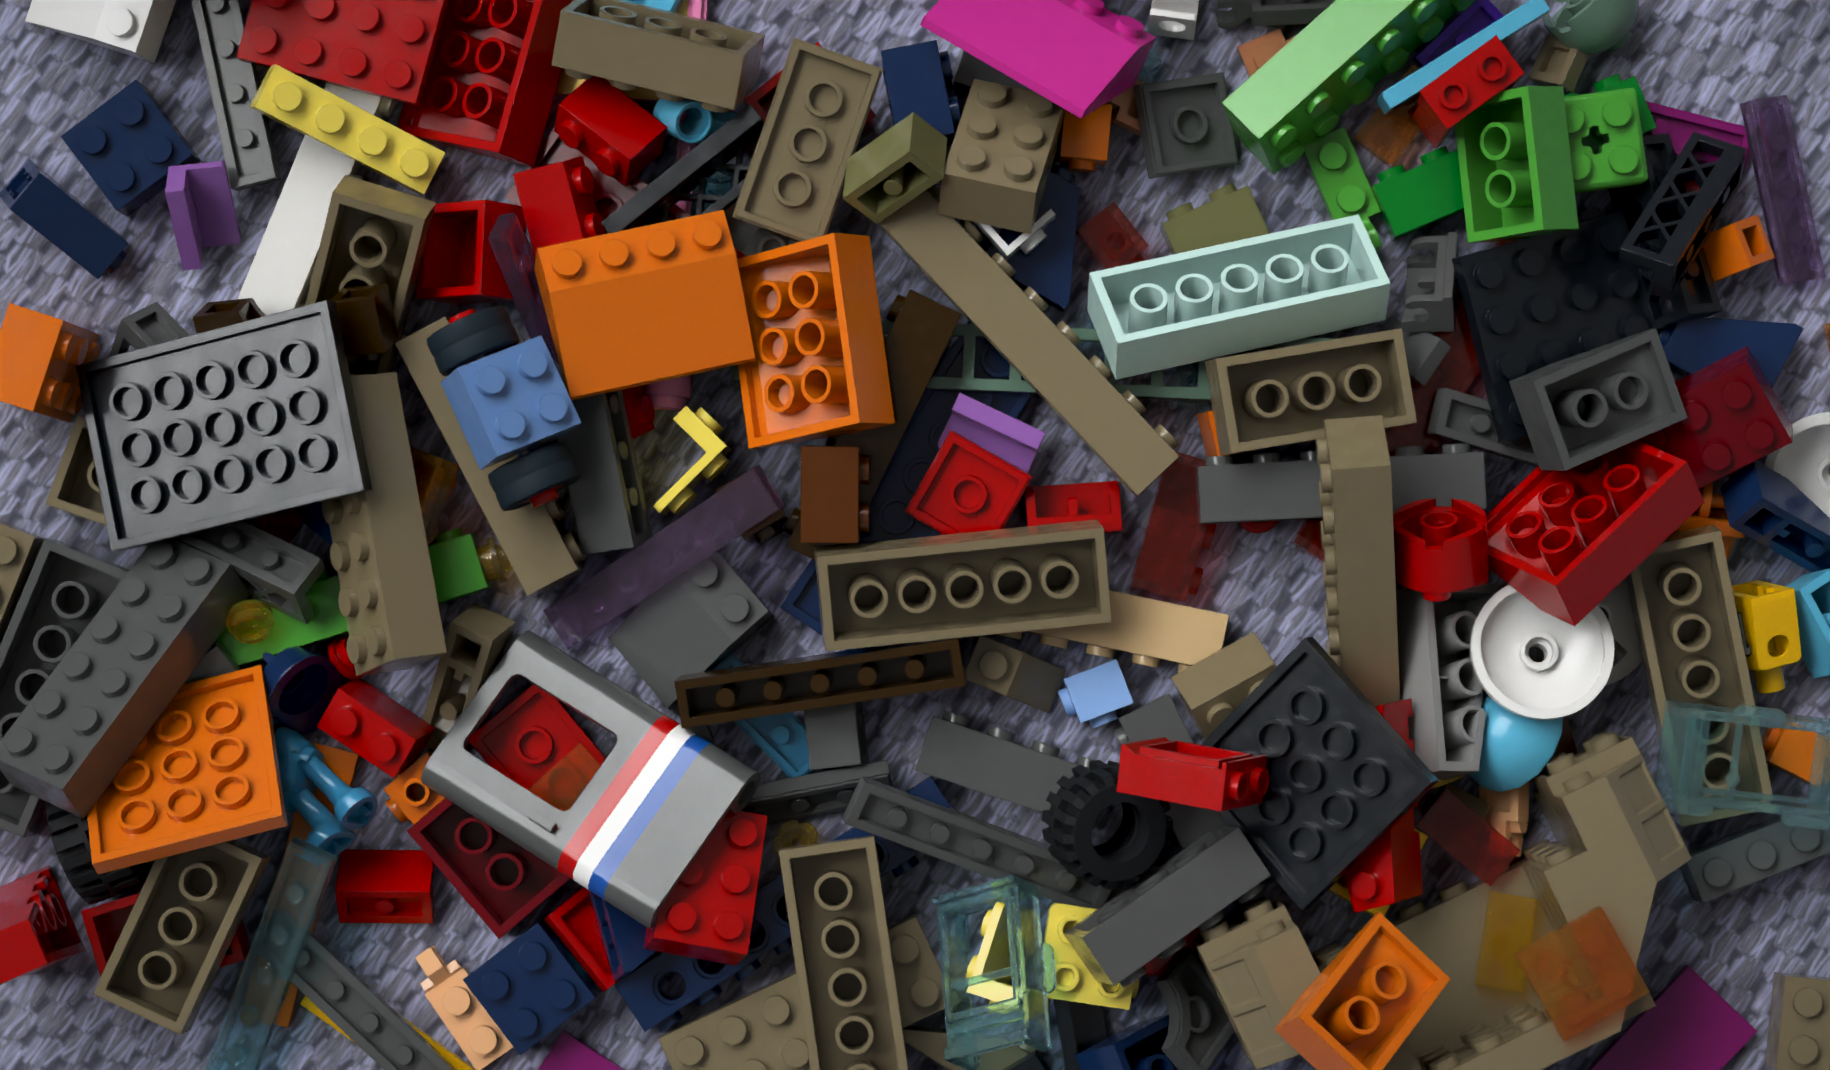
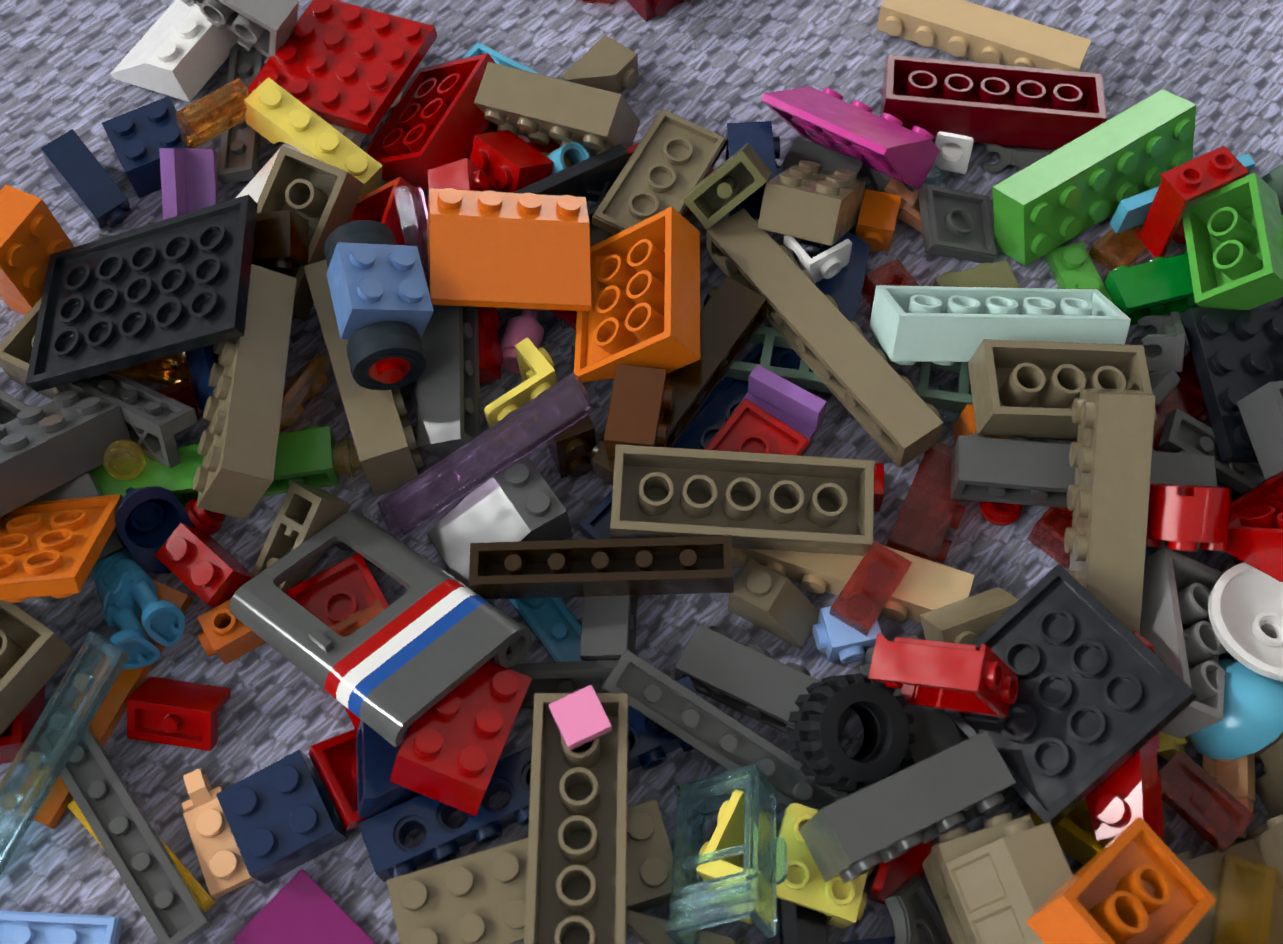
camera: 10 degrees right, 25 degrees down
dark red brick [407,798,571,939] -> none
none -> clear orange plate [175,78,249,149]
none -> bright pink tile [548,685,612,751]
none -> clear red plate [829,541,912,636]

